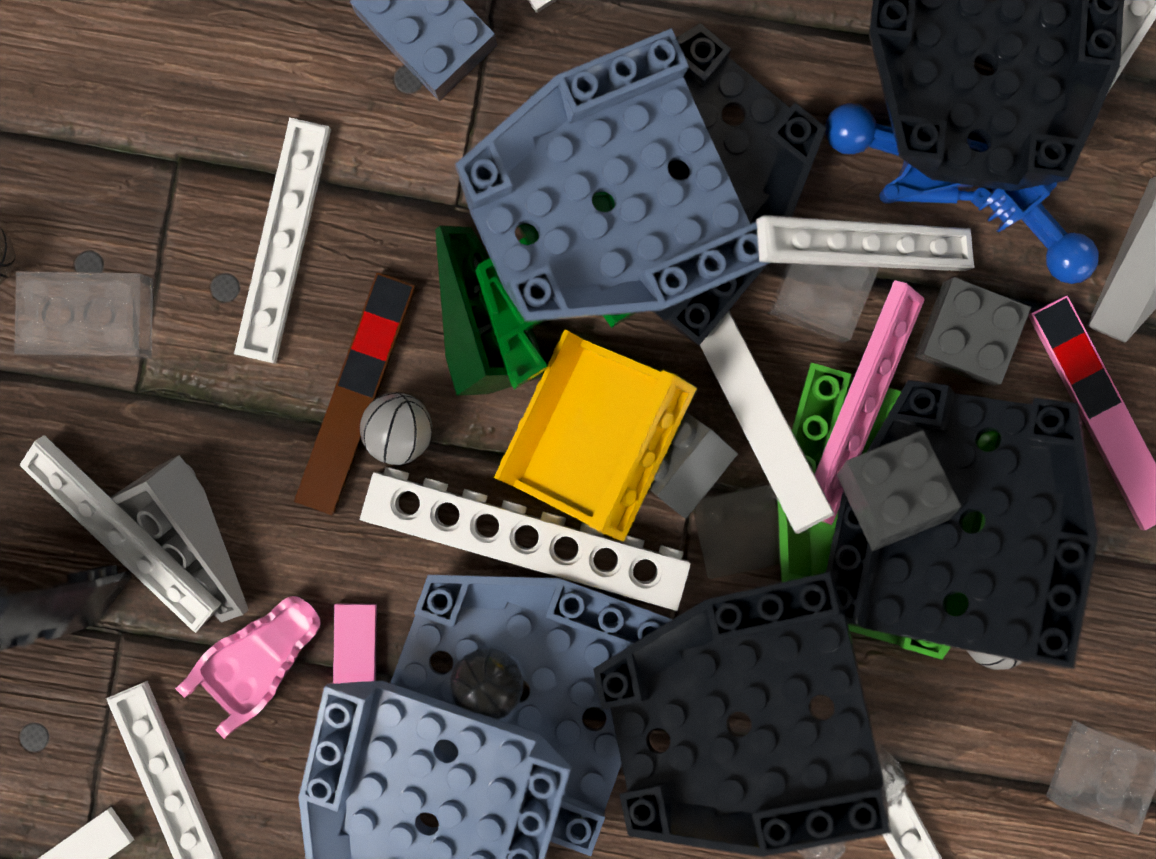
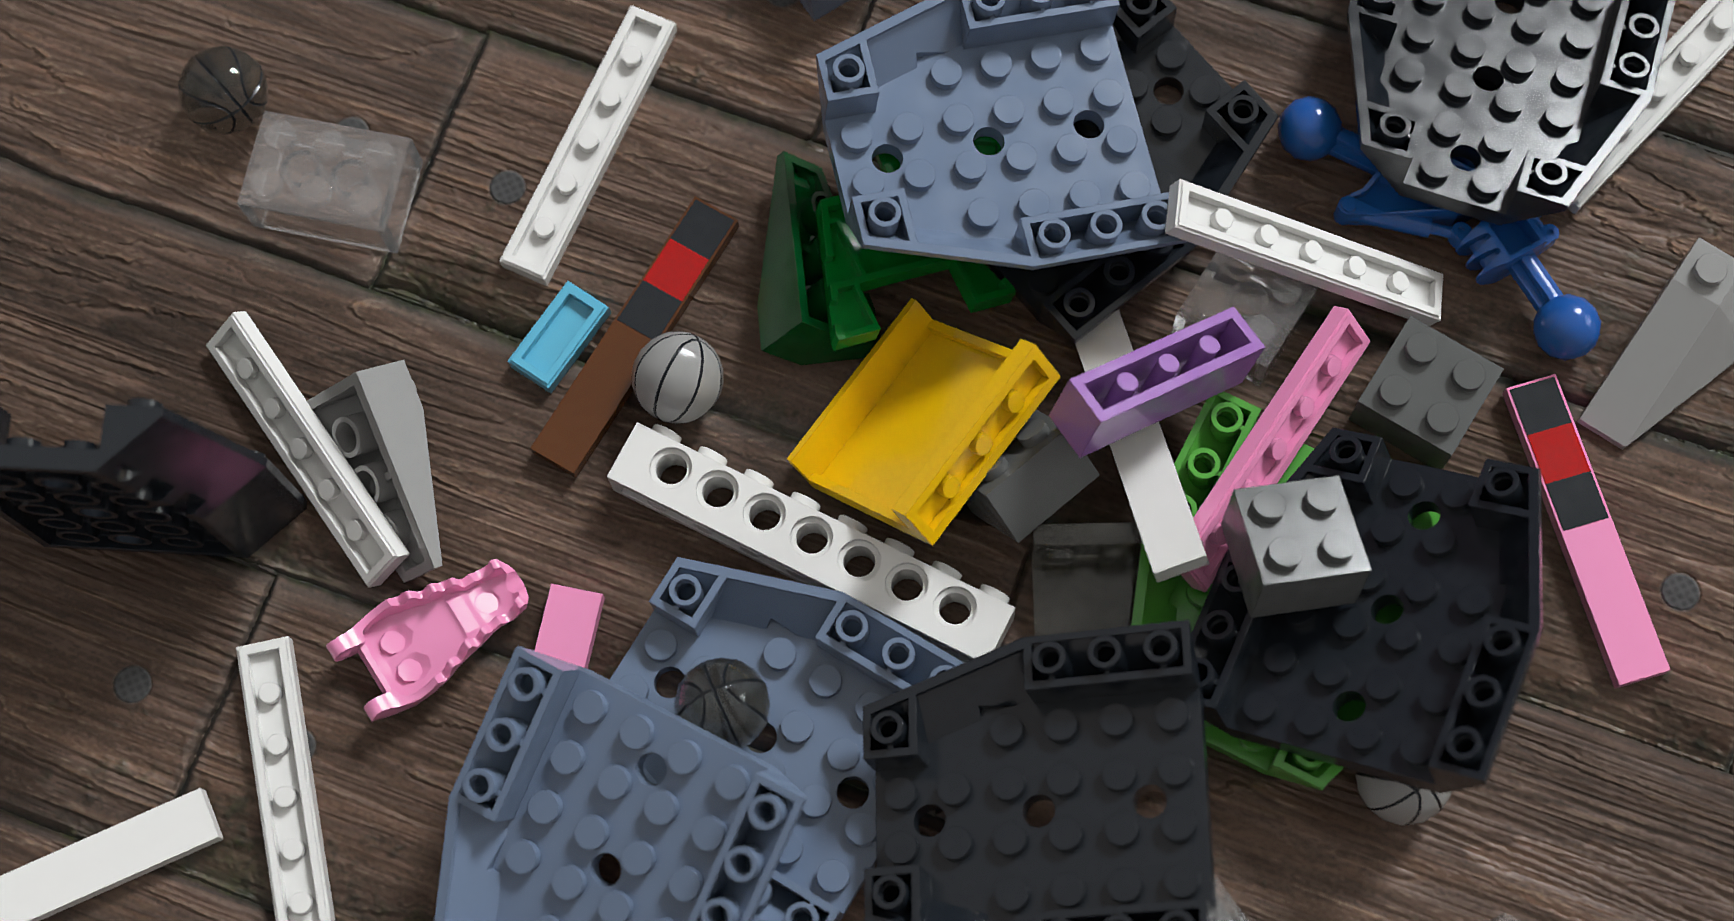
camera: 15 degrees right, 15 degrees down
none -> medium azure tile [507,281,611,394]
none -> medium lavender brick [1049,306,1265,458]

